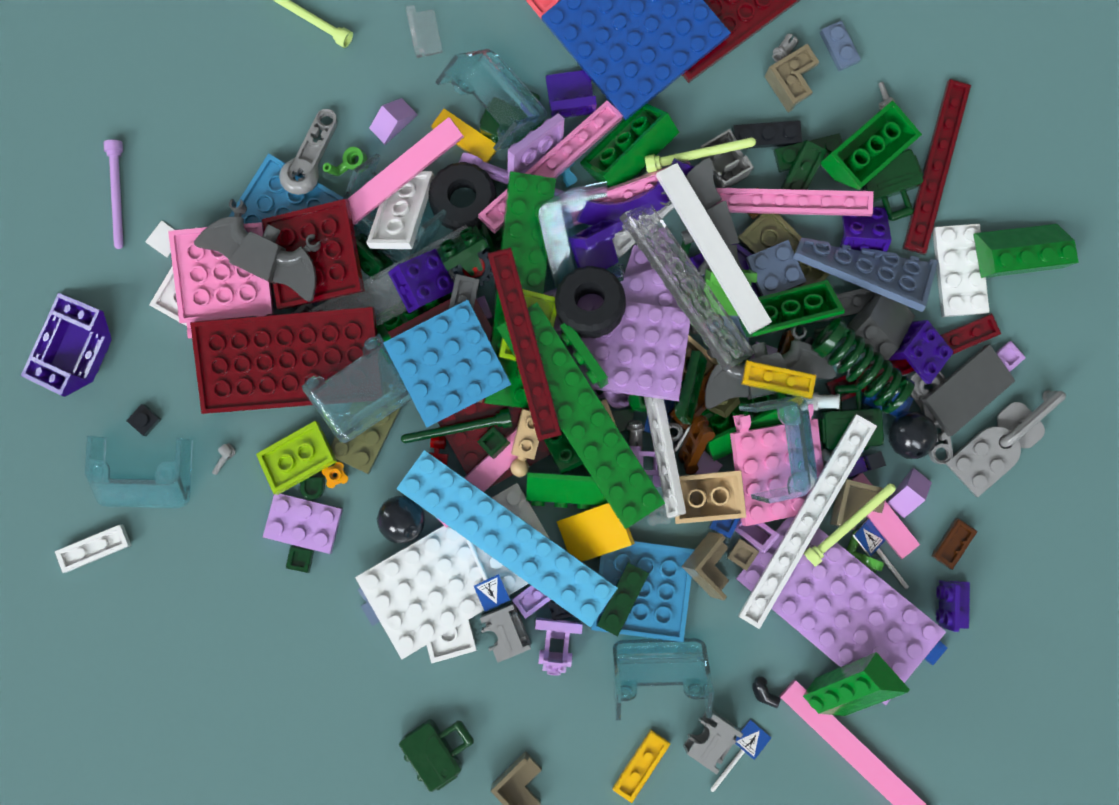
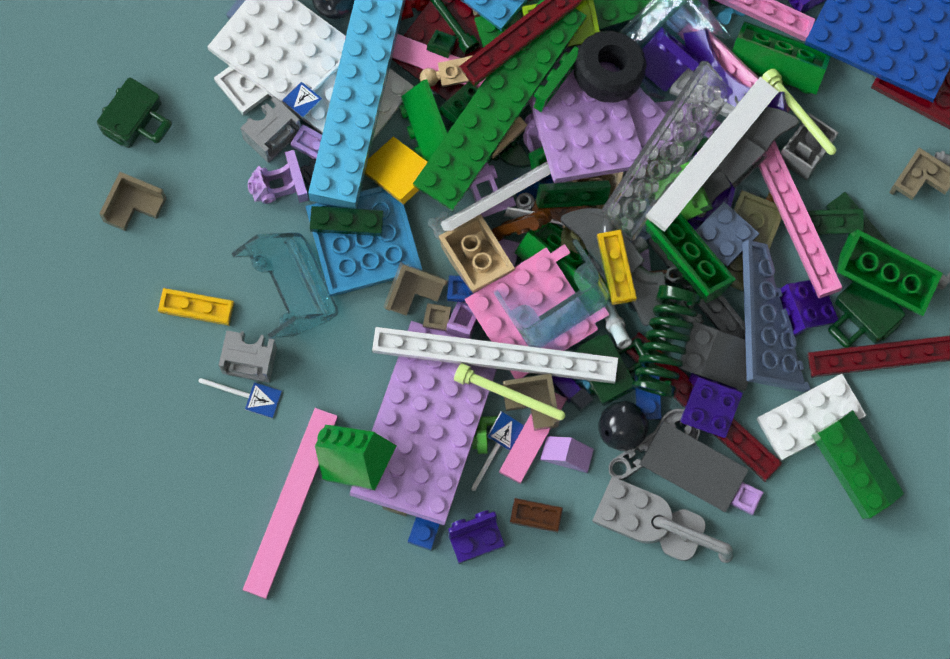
camera: 70 degrees right, 10 degrees down
light grey pin [626,420,645,450] -> none
black plate [732,120,802,149] -> none
black arm [752,676,780,708] -> none

